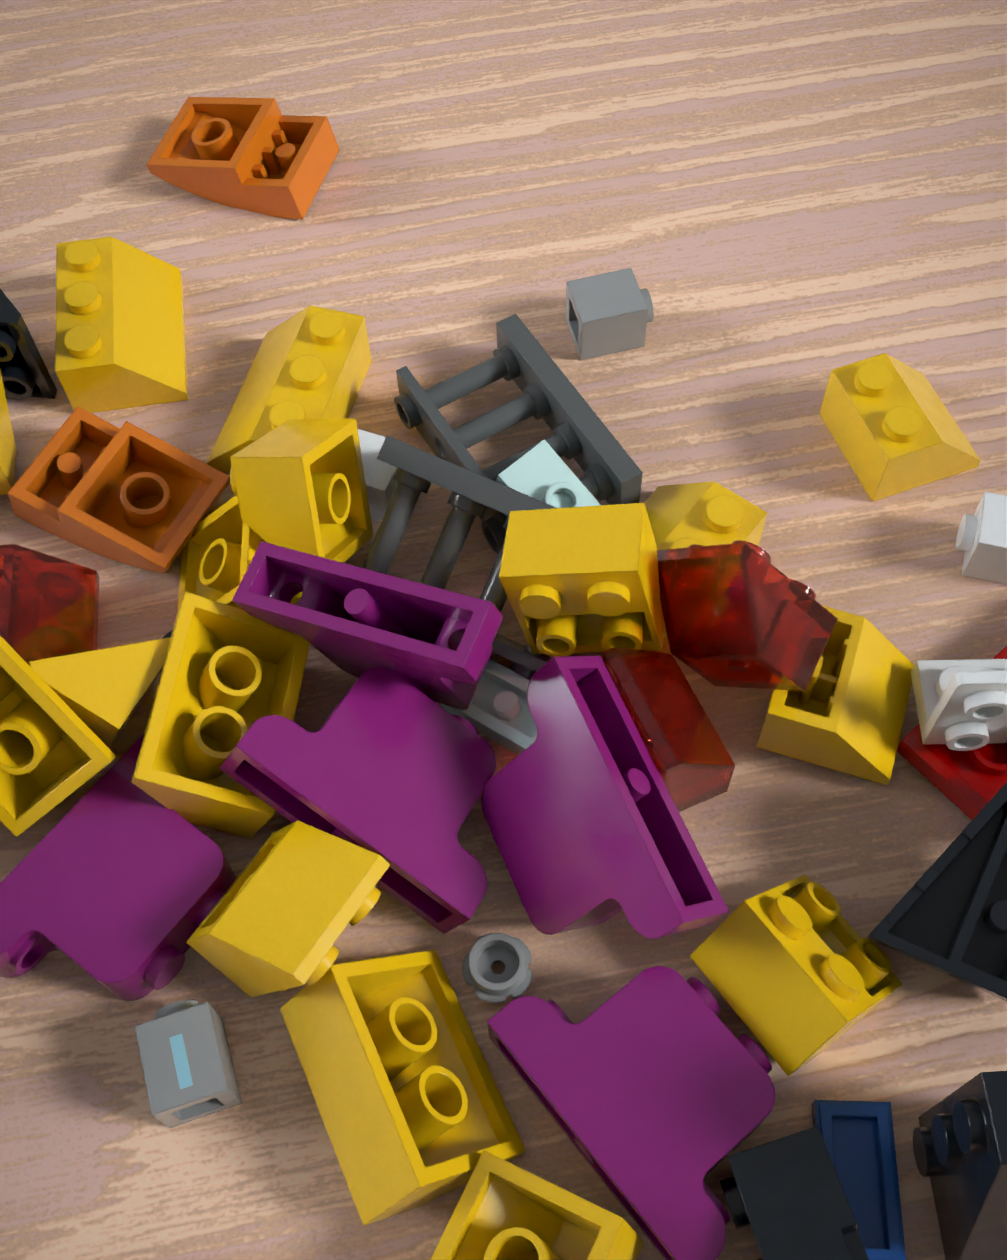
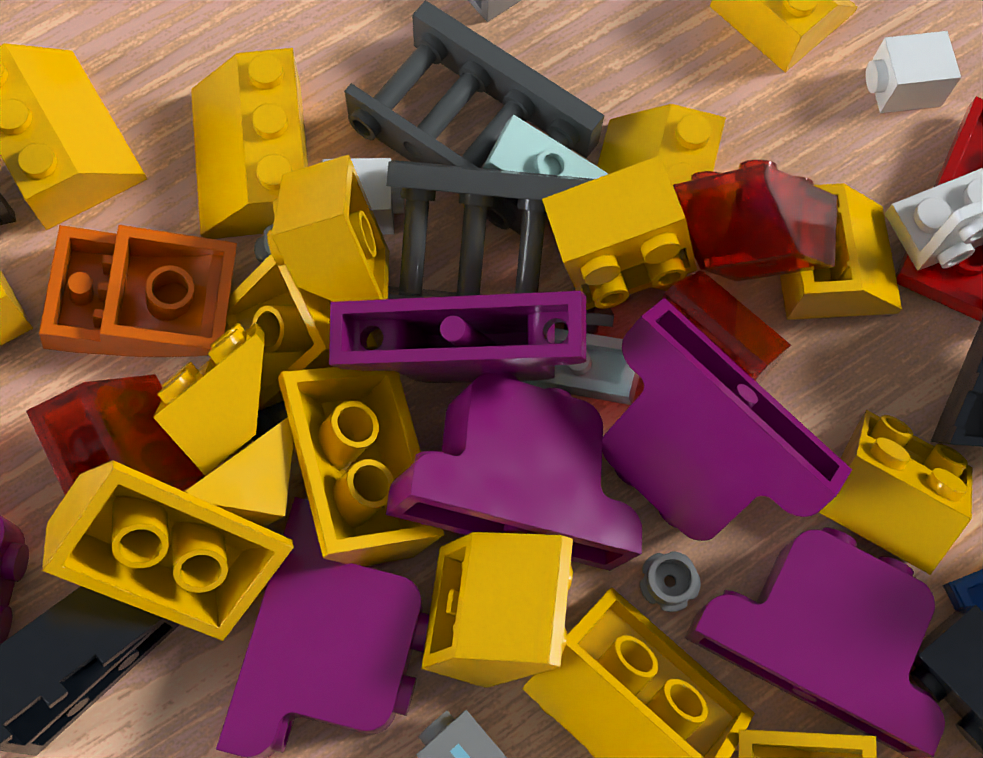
camera: 30 degrees left, 10 degrees up
none -> yellow slope [153,322,264,476]

